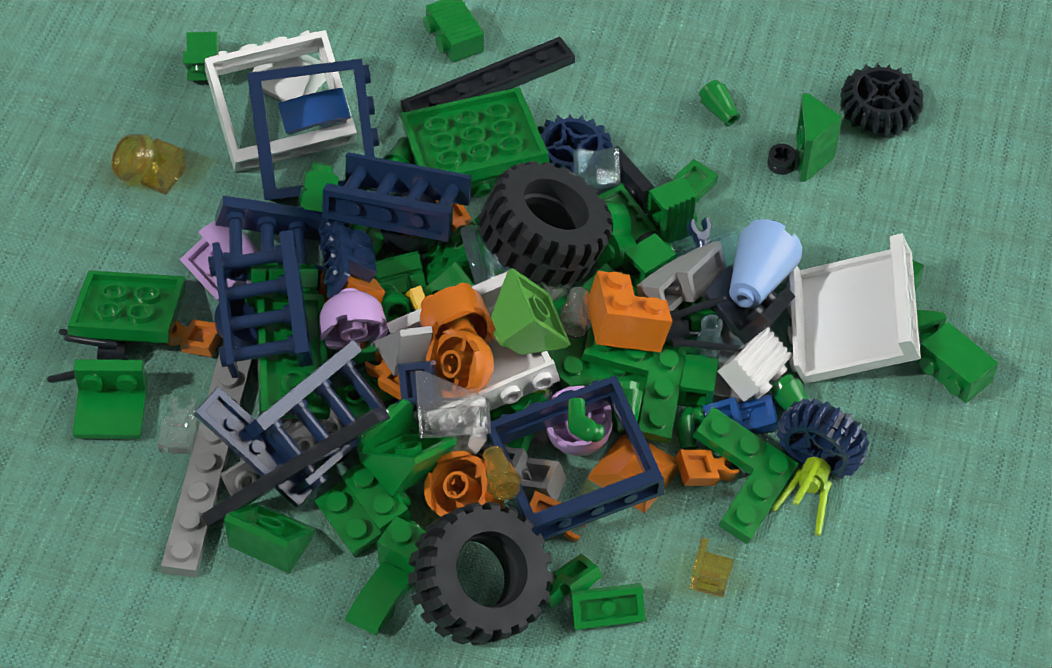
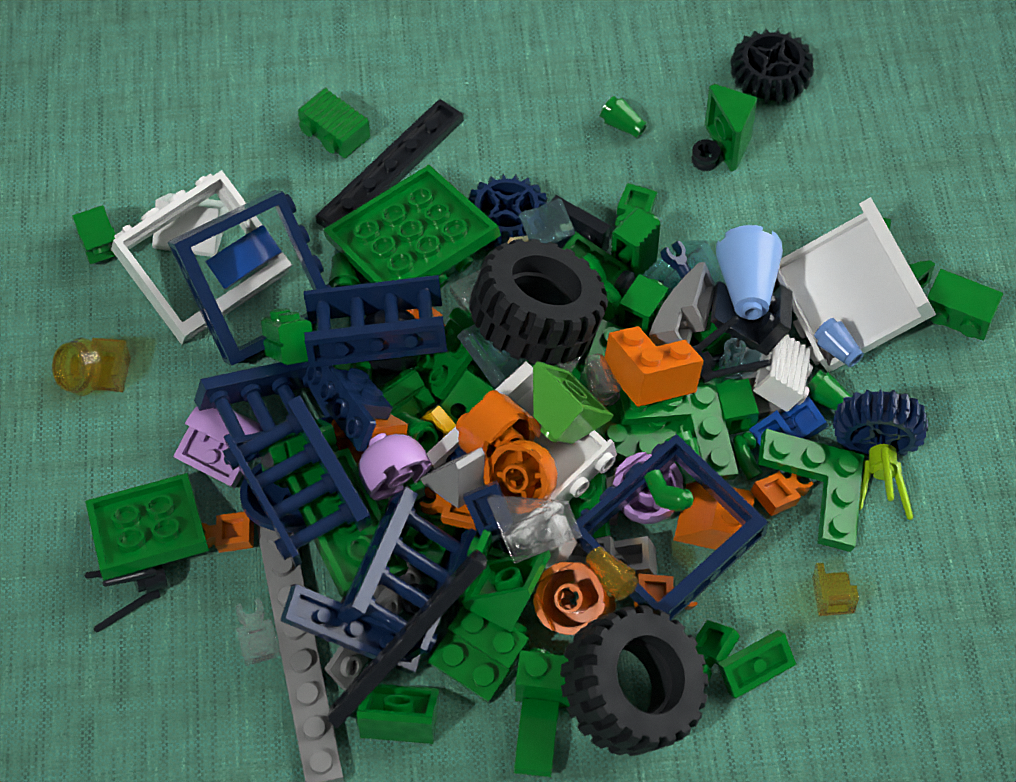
camera: 20 degrees left, 5 degrees up
green bracket [72,359,148,439] -> none
none -> medium blue cone [814,318,864,368]

